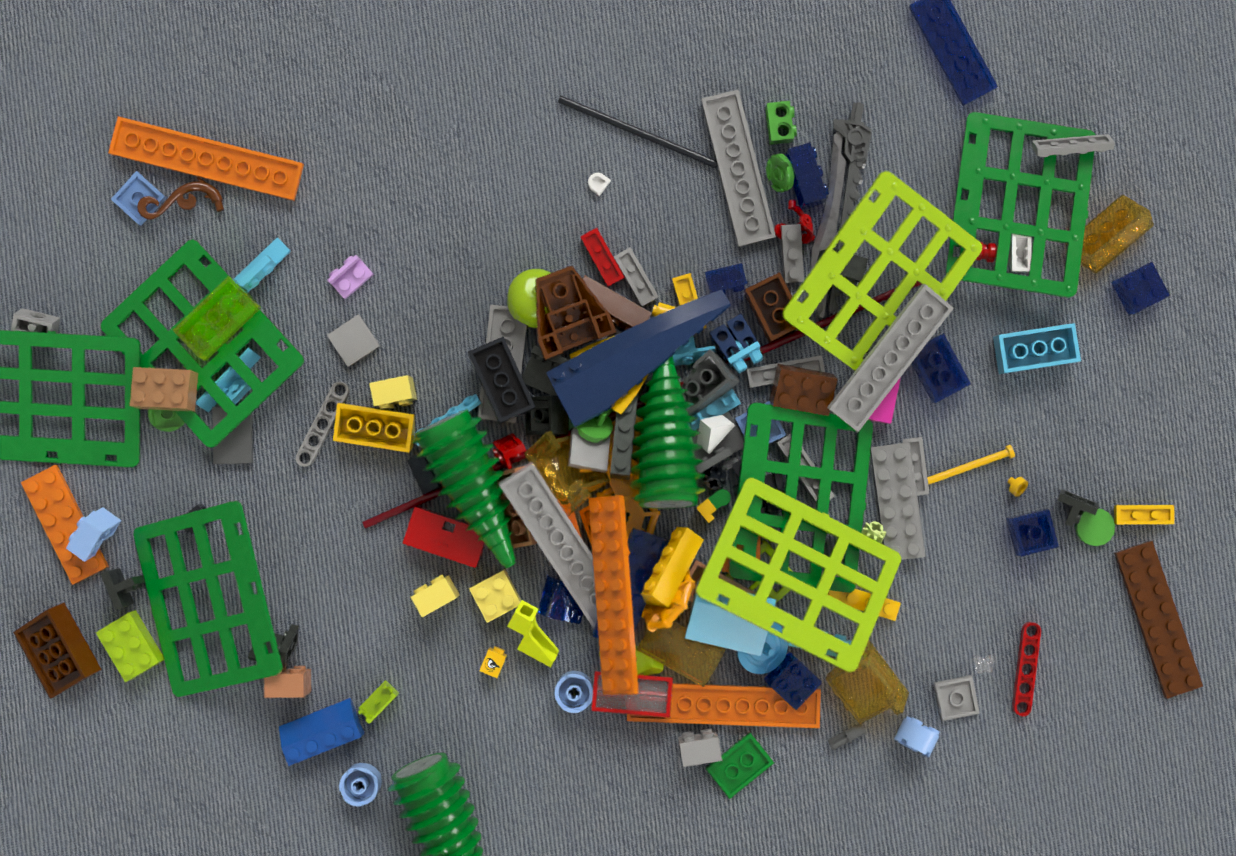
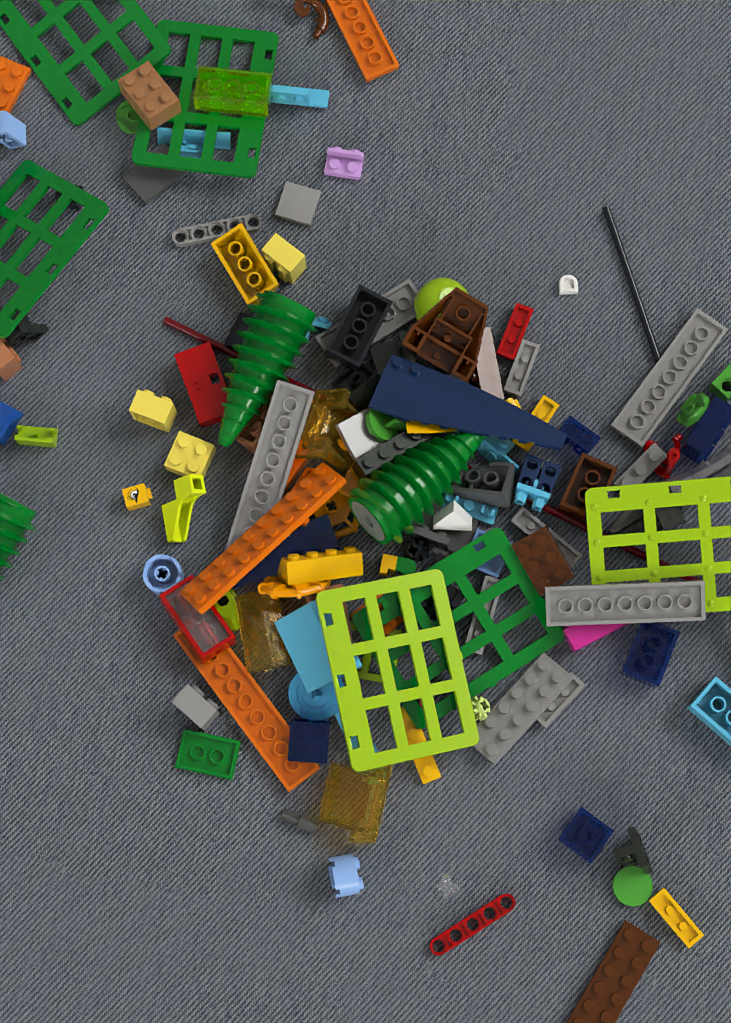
camera: 55 degrees right, 10 degrees down
red bracket [492,433,526,470] -> none
clear blue bracket [537,576,583,624] -> none
yellow bar [927,445,1015,485] -> none
light grey tile [933,675,980,721] -> none
yellow tile [1007,477,1028,497] -> none

